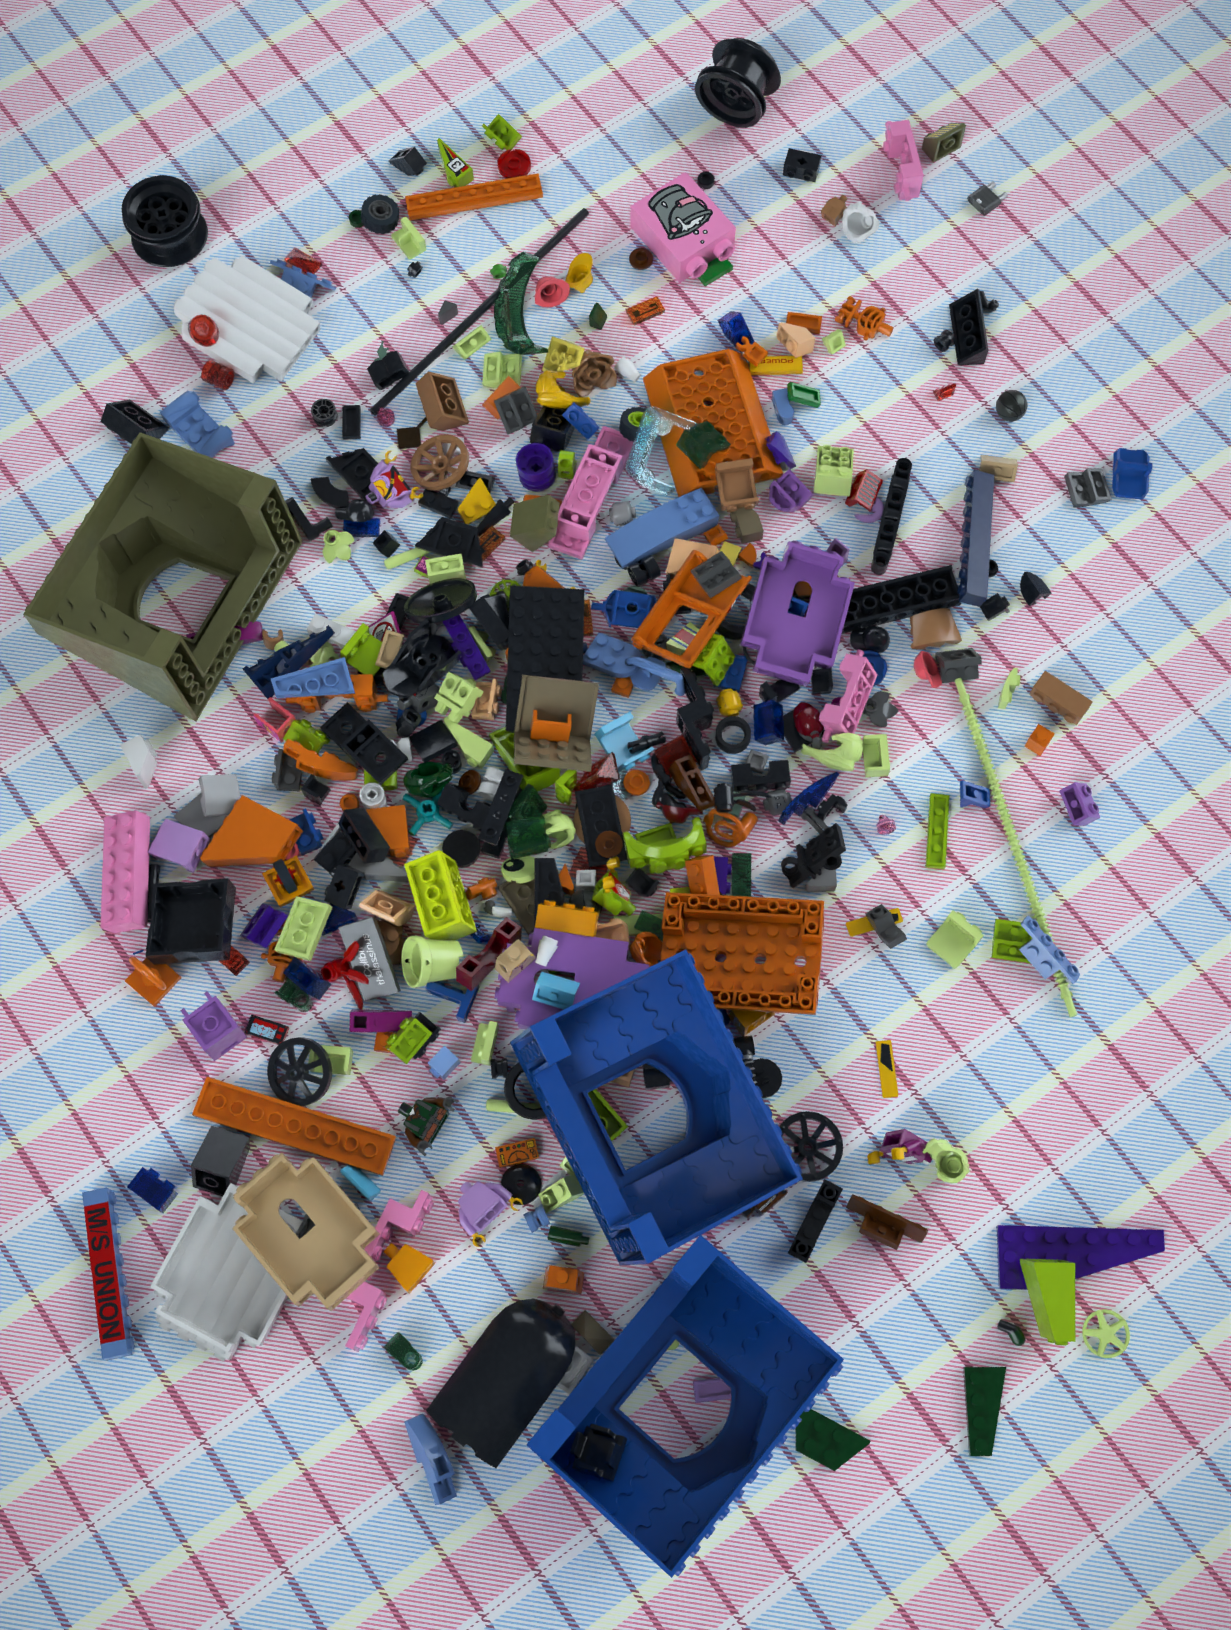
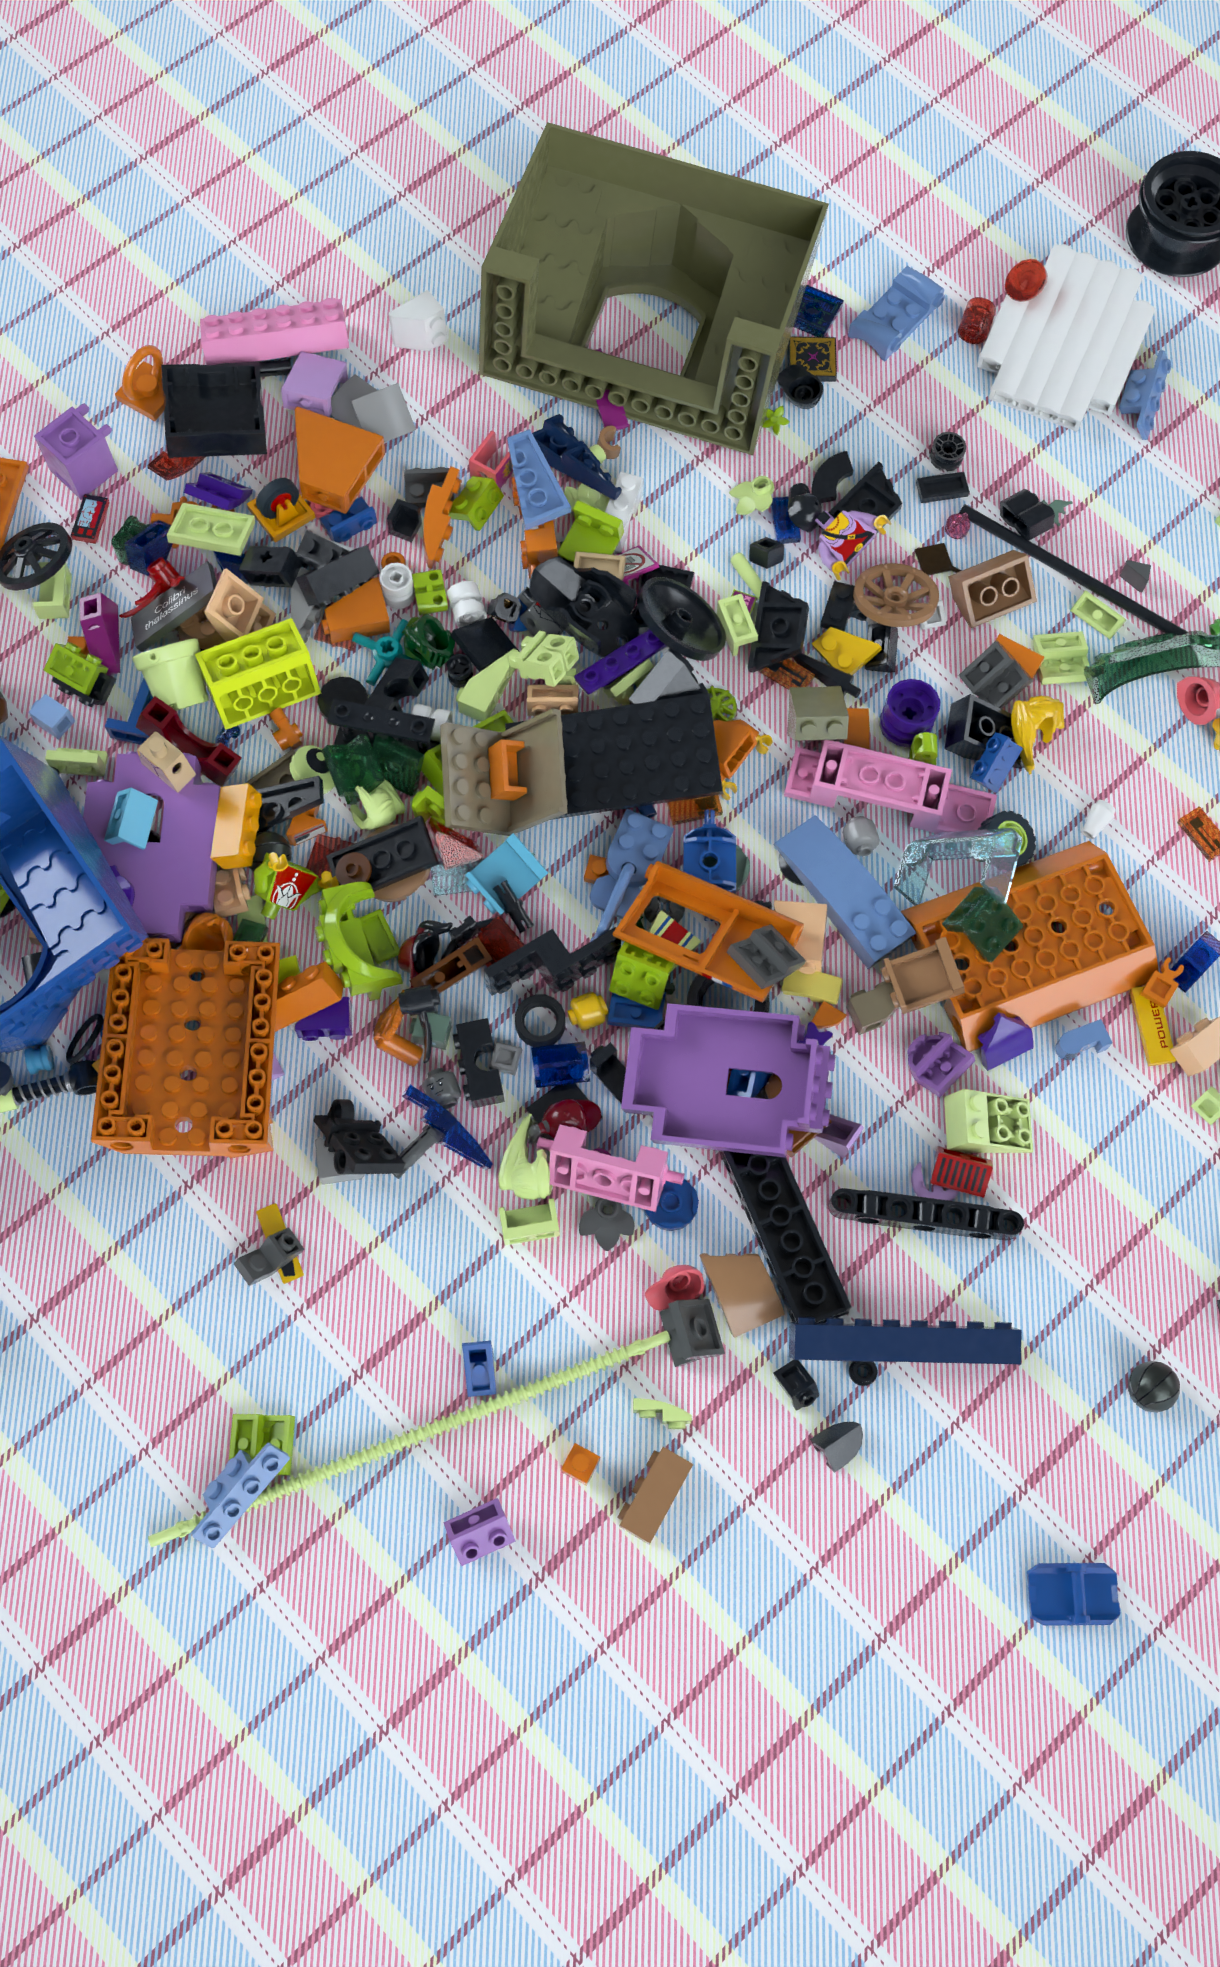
camera: 80 degrees right, 0 degrees up
black slope [100,399,169,444] -> none
clear red slope [285,247,322,274] -> none
black beam [285,497,333,541] -> none
black bracket [320,702,408,786] -> none
black plate [407,261,423,278] -> none
reddish brown piece [458,770,481,795] -> none
white arm [484,900,512,918] -> none
black plate [516,559,533,576] -> none
white cone [535,936,558,967] -> none
light yellow wedge [542,336,585,372] -> none
medium nougat brick [572,350,617,398] -> none
white slope [575,870,596,891] -> none
dark green slope [589,302,607,330] -> none
orange piece [623,770,650,796] -> none
black bracket [625,868,659,897] -> none
black wheel [627,555,661,587] -> none
orange plate [703,524,728,546] -> none
clear green tile [731,853,752,897] -> none
black piece [752,1058,782,1098] -> none
green tile [787,382,821,408] -> none
black panel [811,668,833,695] -> none
black bracket [817,794,848,821] -> none
black cap [850,626,890,653] -> none
yellow sticker [875,1040,898,1098] -> none
clear pink tile [876,814,896,835] -> none
lime tile [925,793,950,870] -> none
yellowish green bracket [926,910,984,968] -> none
clear red slope [933,383,956,401] -> none
tan panel [979,455,1018,482] -> none
dark grey slope [1064,468,1112,508] -> none

